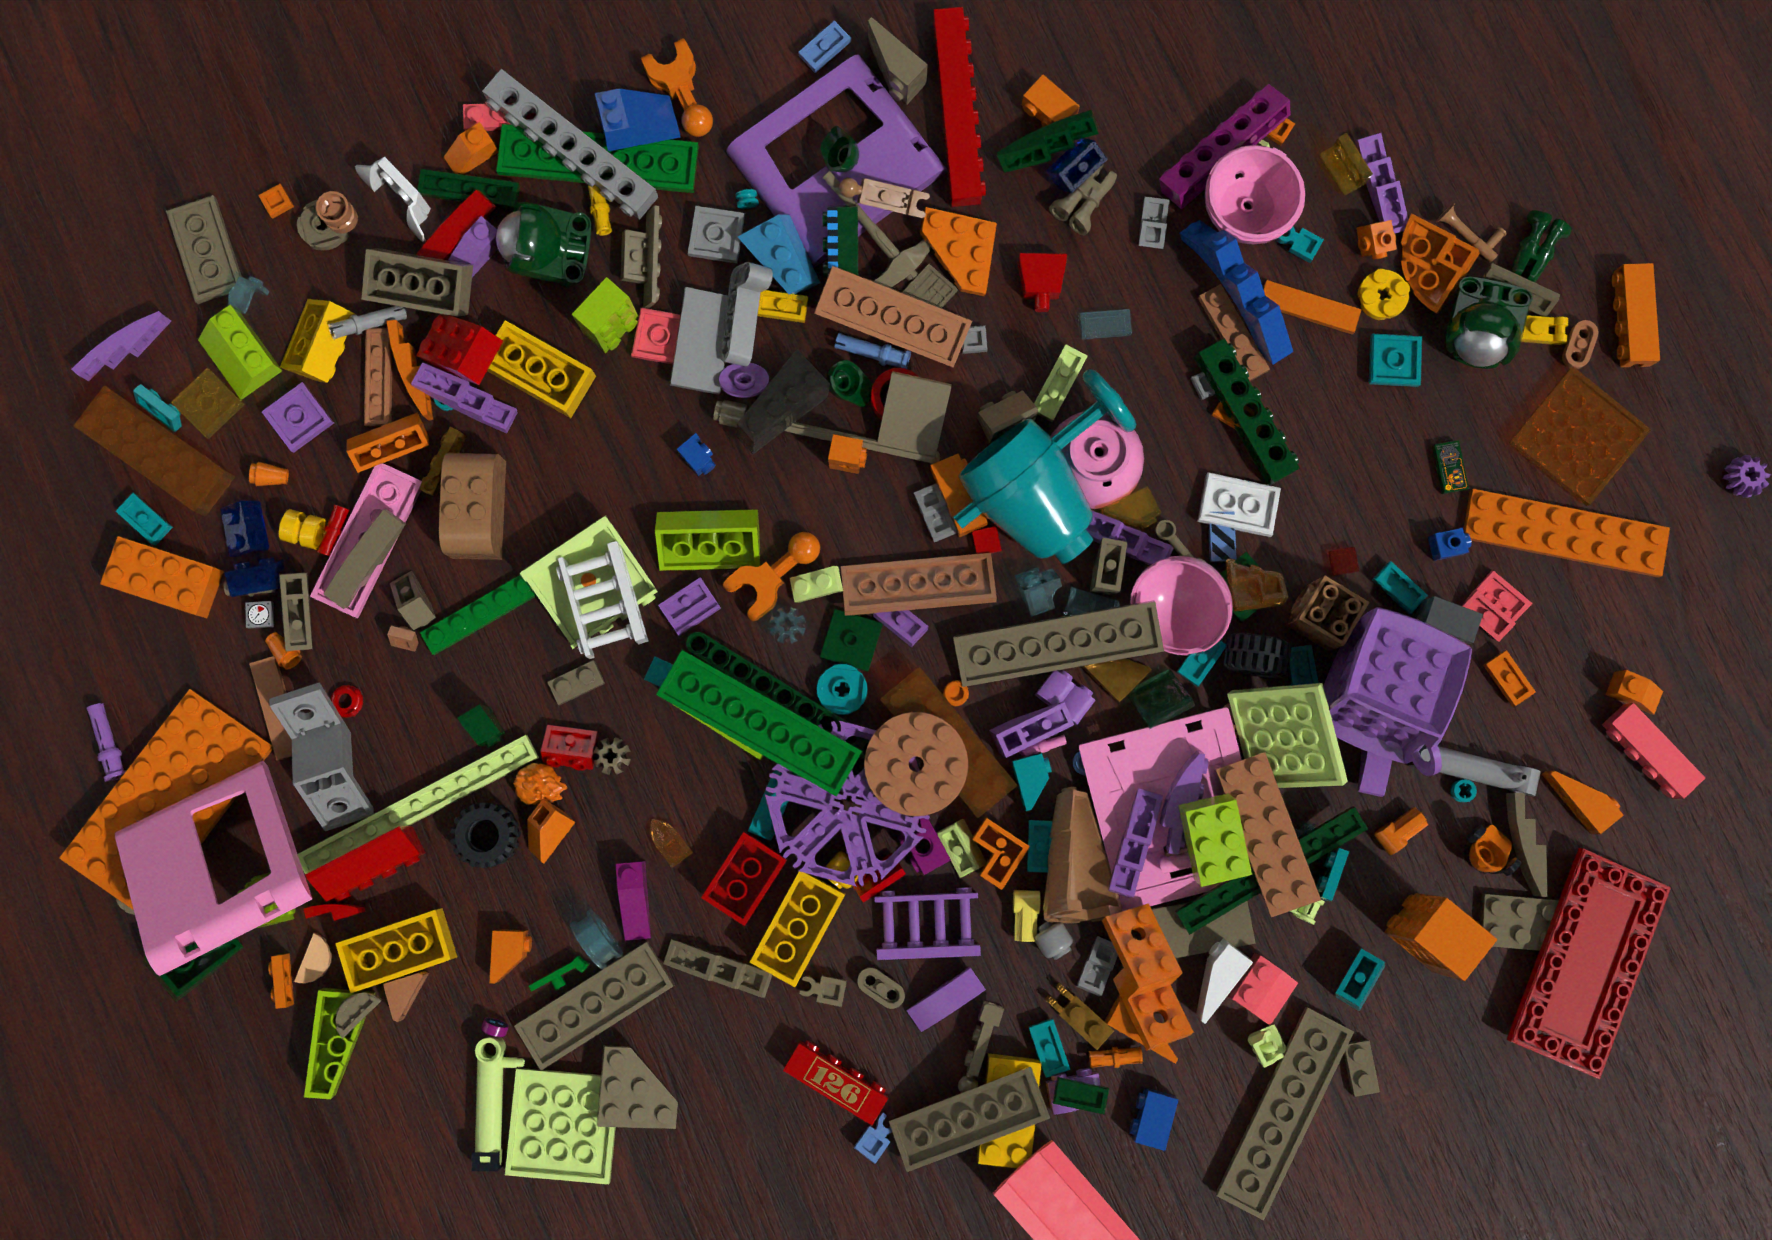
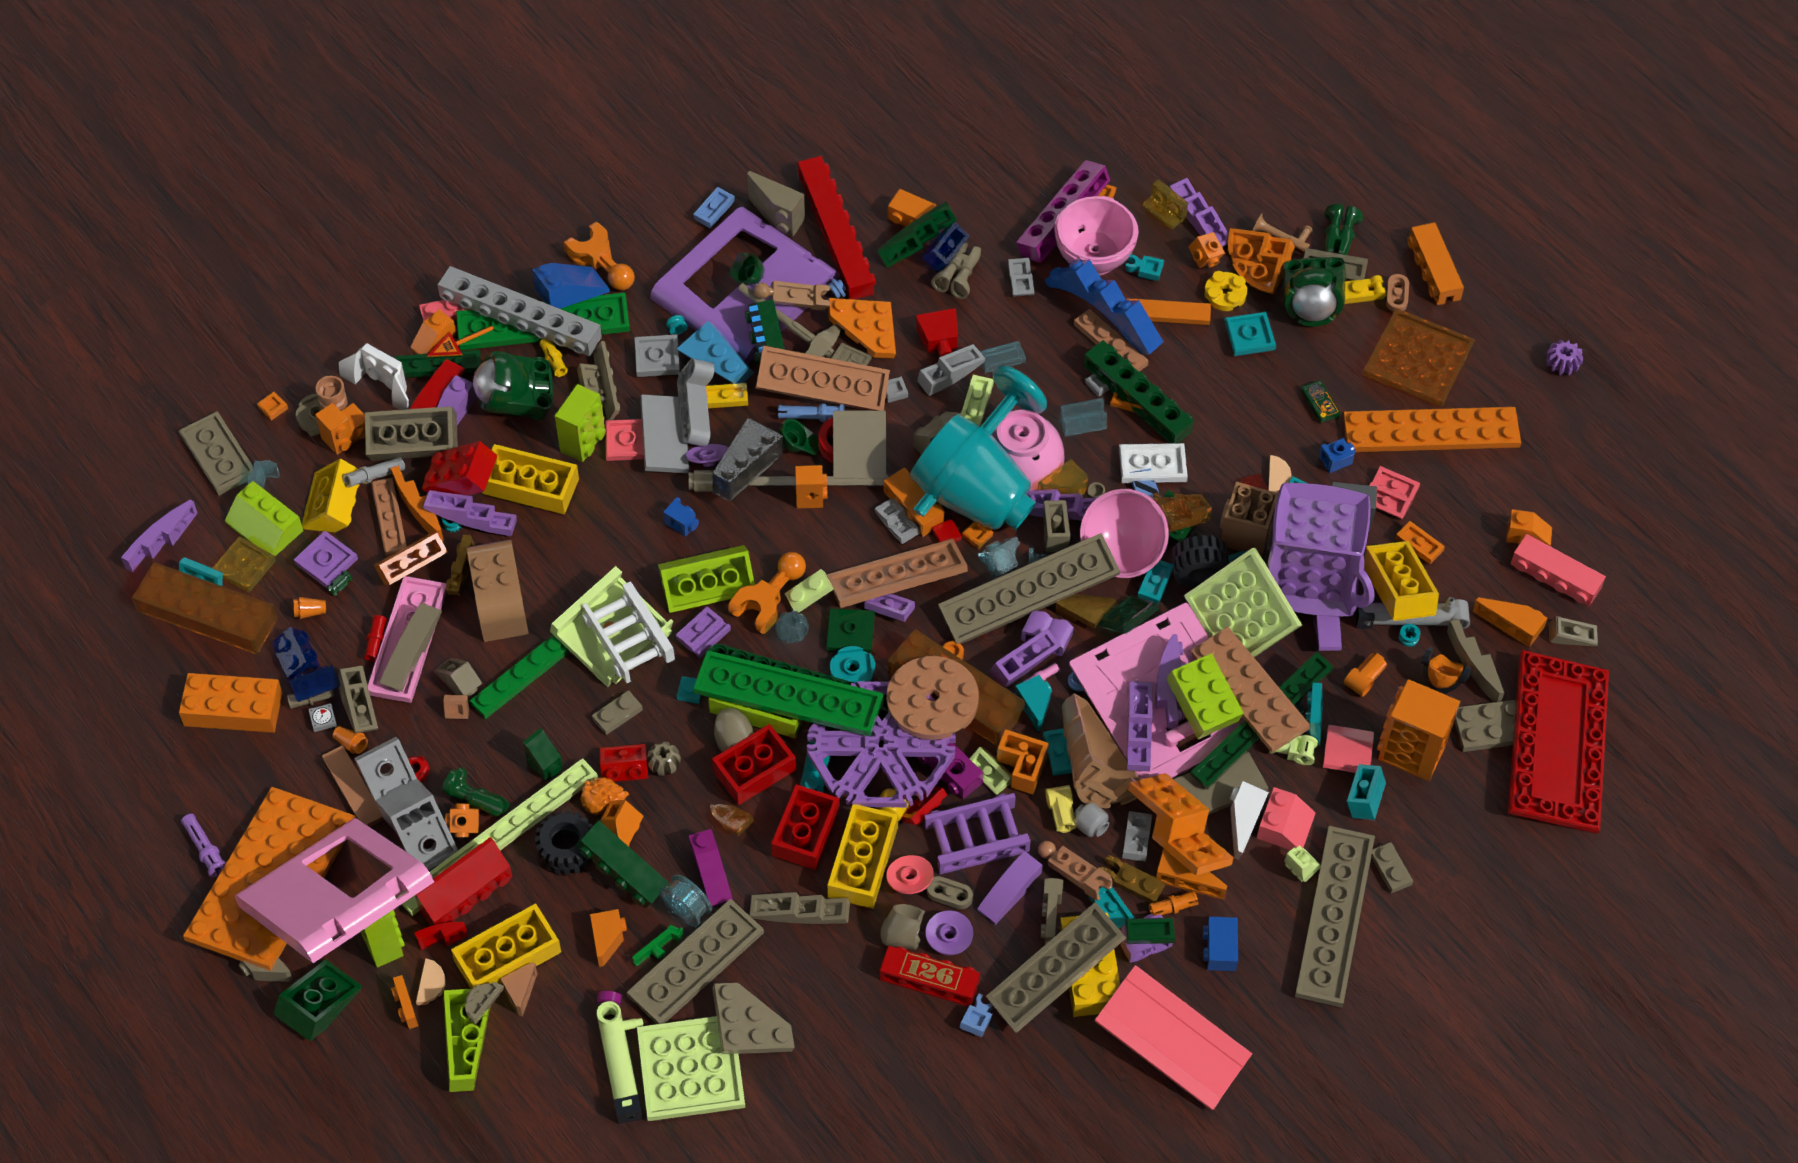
camera: 10 degrees left, 25 degrees down
teal plate [116,493,173,546] -> none
yellow wheel [279,509,326,550] -> none
dark tan plate [799,975,847,1007] -> none
none -> orange brick [315,403,366,455]
none -> dark green piece [327,570,352,596]
none -> piece [427,326,493,357]
none -> dark green piece [442,767,510,816]
none -> orange brick [445,803,479,837]
none -> dark green brick [576,820,669,908]
none -> red brick [712,724,796,805]
none -> dark tan piece [714,708,755,752]
none -> medium blue plate [828,278,847,299]
none -> dark tan piece [880,904,925,950]
none -> coral dish [887,855,934,894]
none -> light grey slope [917,344,985,396]
none -> medium lavender dish [926,911,973,955]
none -> orange tile [962,522,993,550]
none -> nougat plate [1038,841,1112,900]
none -> clear light blue hinge [1060,398,1107,436]
none -> light nougat tile [1268,455,1291,493]
none -> coral slope [1323,724,1374,773]
none -> yellow brick [1364,541,1439,621]
none -> dark tan slope [1549,616,1598,647]

